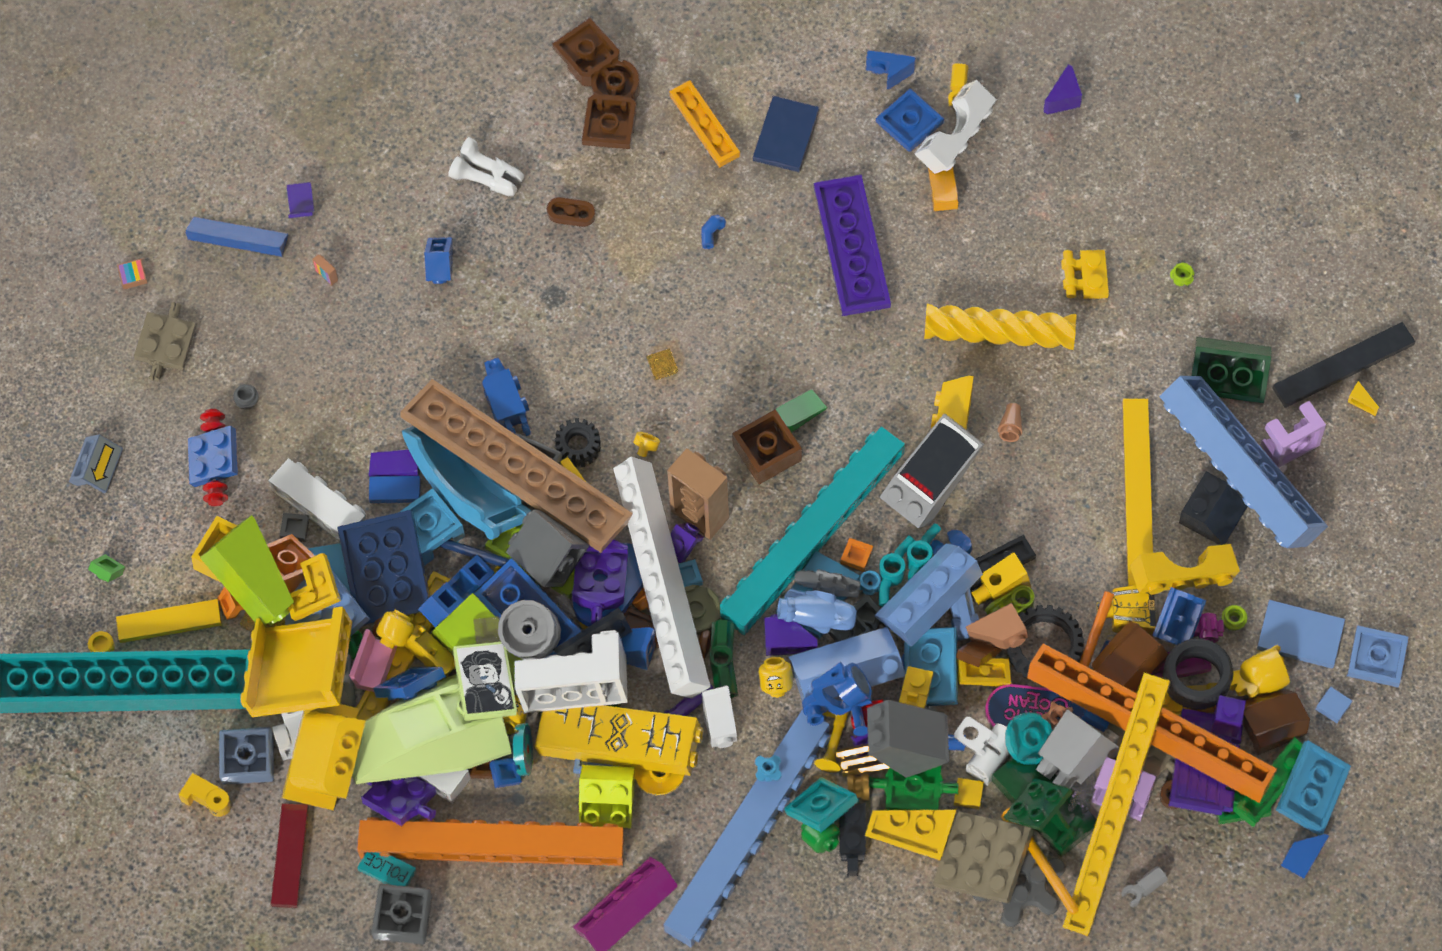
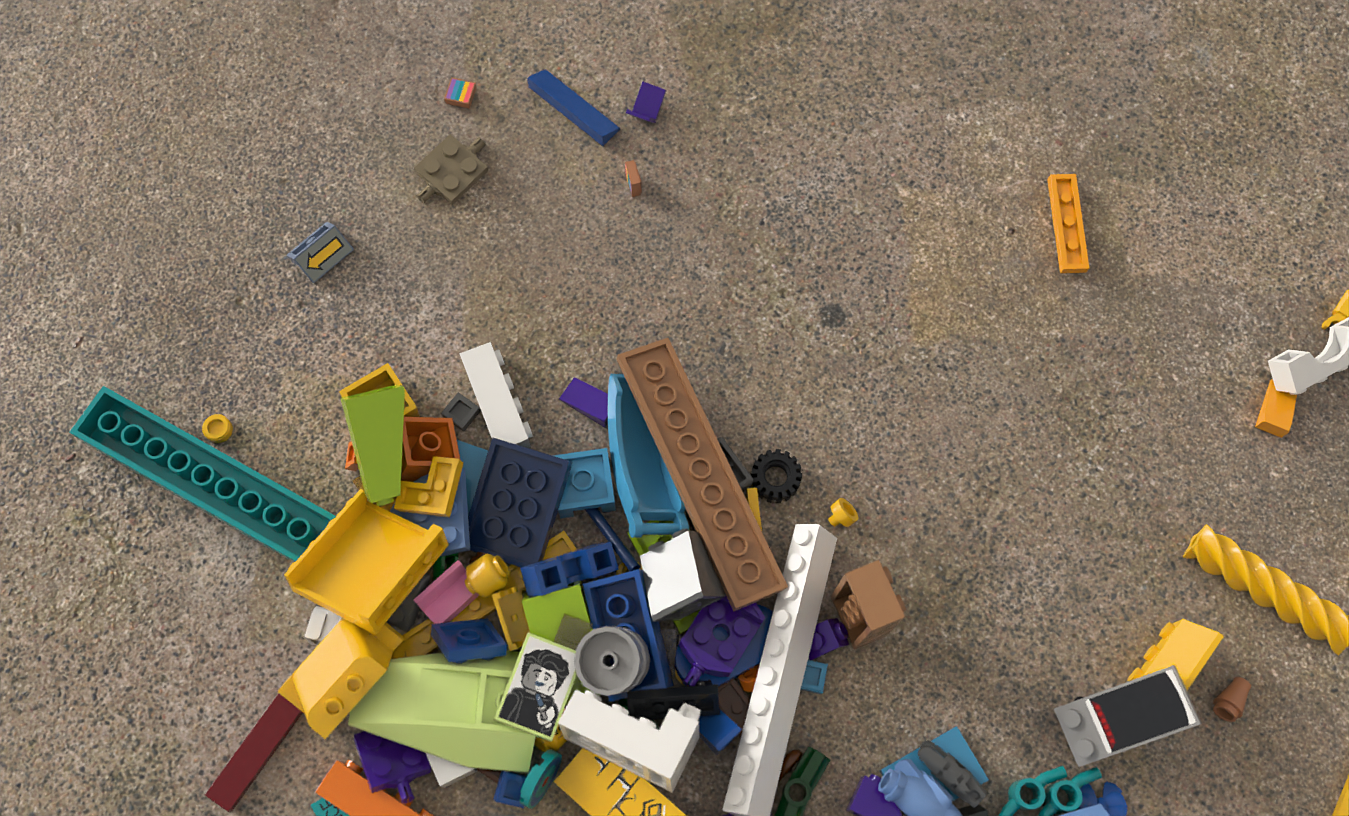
camera: 25 degrees right, 5 degrees up
bright green plate [88,554,125,582] -> none
yellow tile [116,599,222,643] -> none
yellow leg [178,773,231,817] -> none
plate [188,409,238,506] -> none
sand blue brick [219,727,274,785] -> none
dark grey plate [233,384,259,409] -> none
blue tile [369,476,421,503] -> none
blue slope [424,237,453,284] -> none
white piece [449,137,524,196] -> none
blue hinge [482,358,531,436] -> none
reddish brown plate [547,197,596,227] -> none
reddish brown plate [552,18,640,150] -> none
clear yellow tile [646,348,678,381] -> none
olive tile [684,585,720,635] -> none
blue arm [701,214,726,249] -> none
teal brick [720,426,905,636] -> none
reddish brown brick [732,409,802,485] -> none
dark blue tile [753,96,819,172] -> none
slope [776,389,827,433] -> none
dark purple plate [813,175,891,316] -> none
orange plate [840,538,873,572] -> none
dark azure plate [858,571,881,595] -> none
blue slope [866,50,916,90] -> none
blue plate [876,88,944,152] -> none

